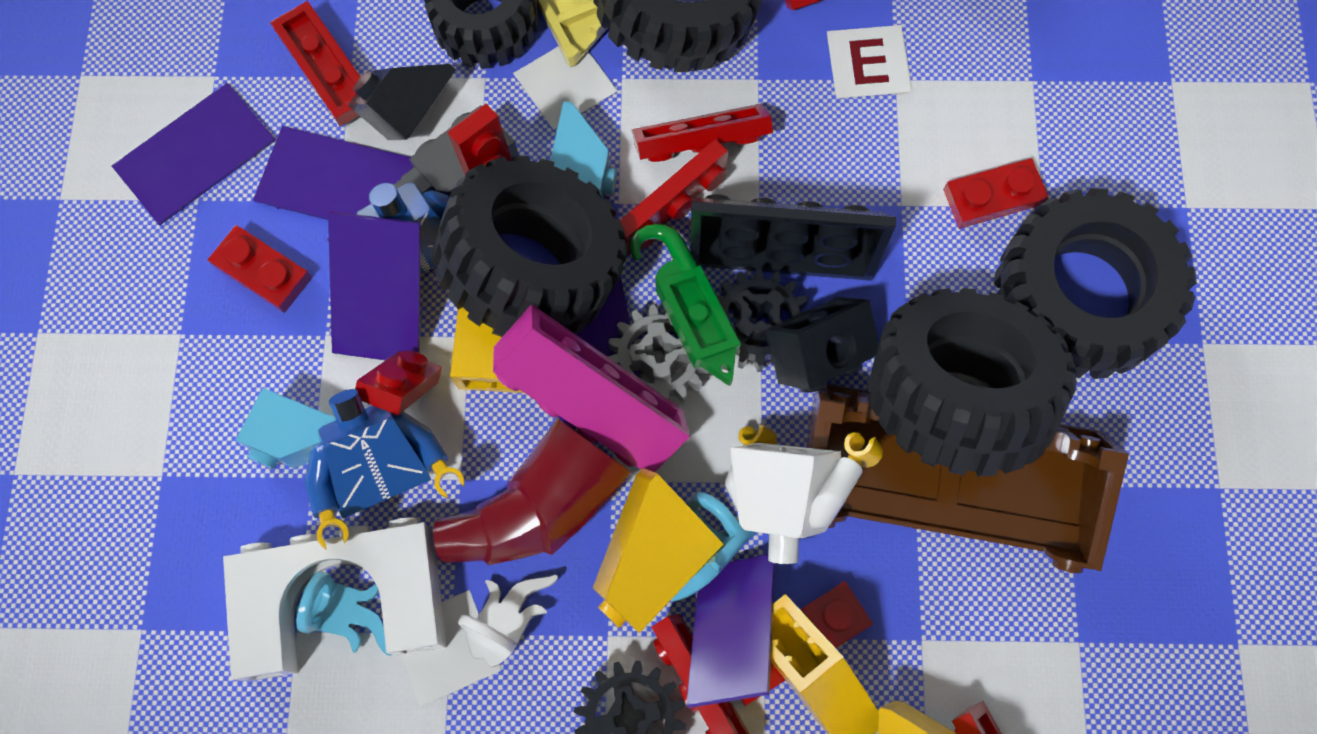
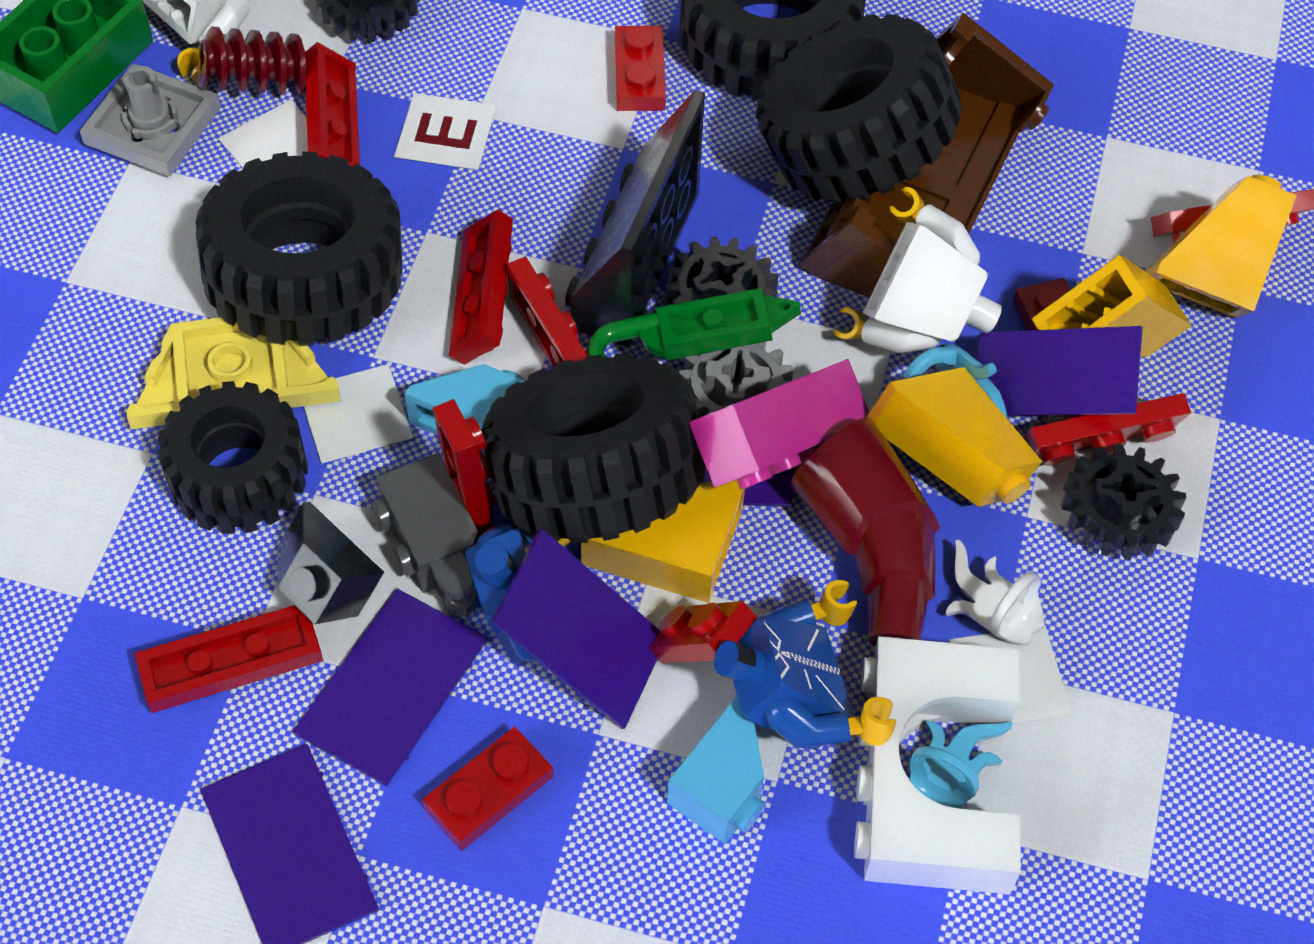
camera: 80 degrees left, 15 degrees down
black brick [766,296,879,393] -> none

